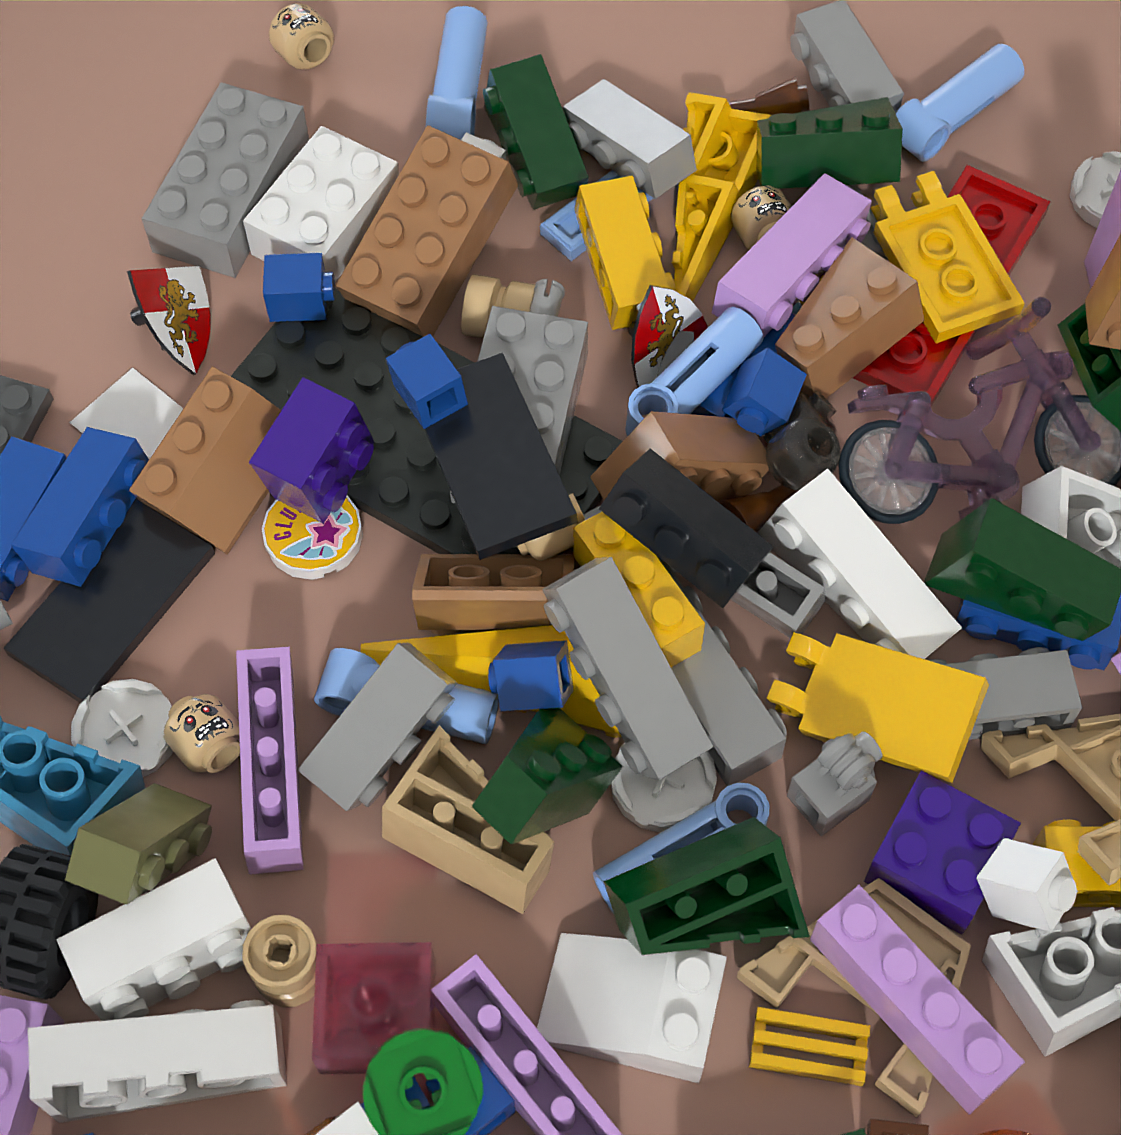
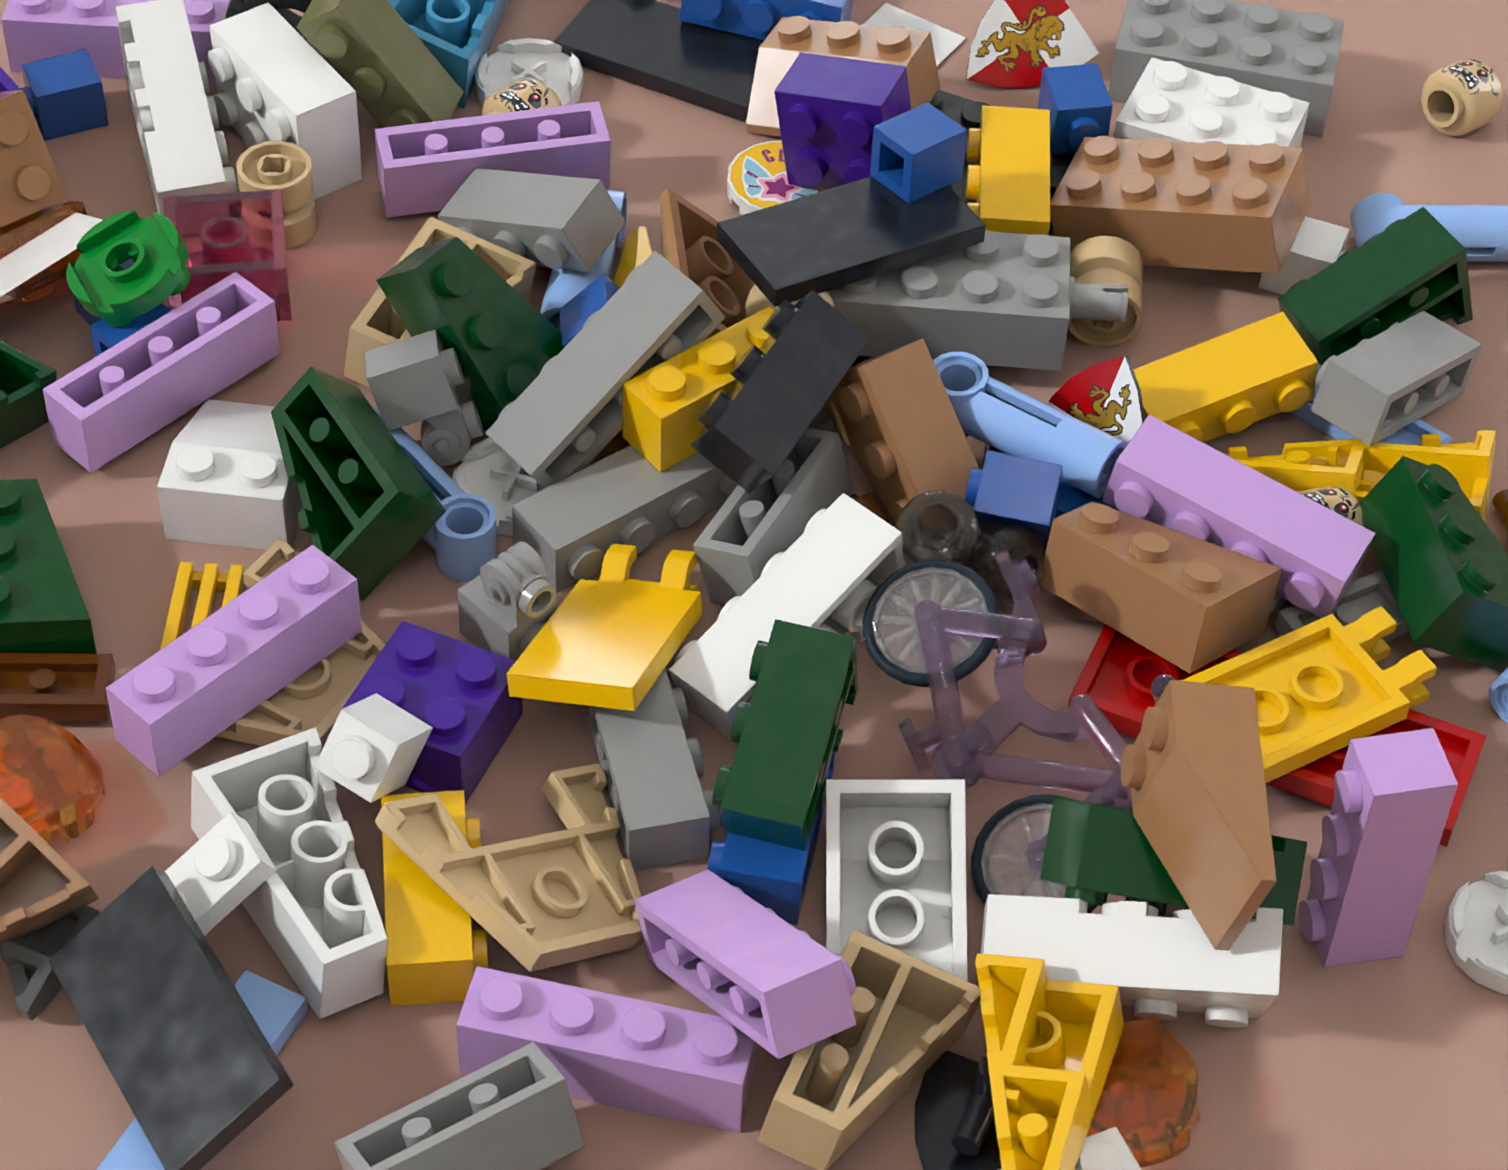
camera: 80 degrees right, 15 degrees down
none -> light grey brick [365,329,484,466]
none -> yellow brick [966,105,1050,236]

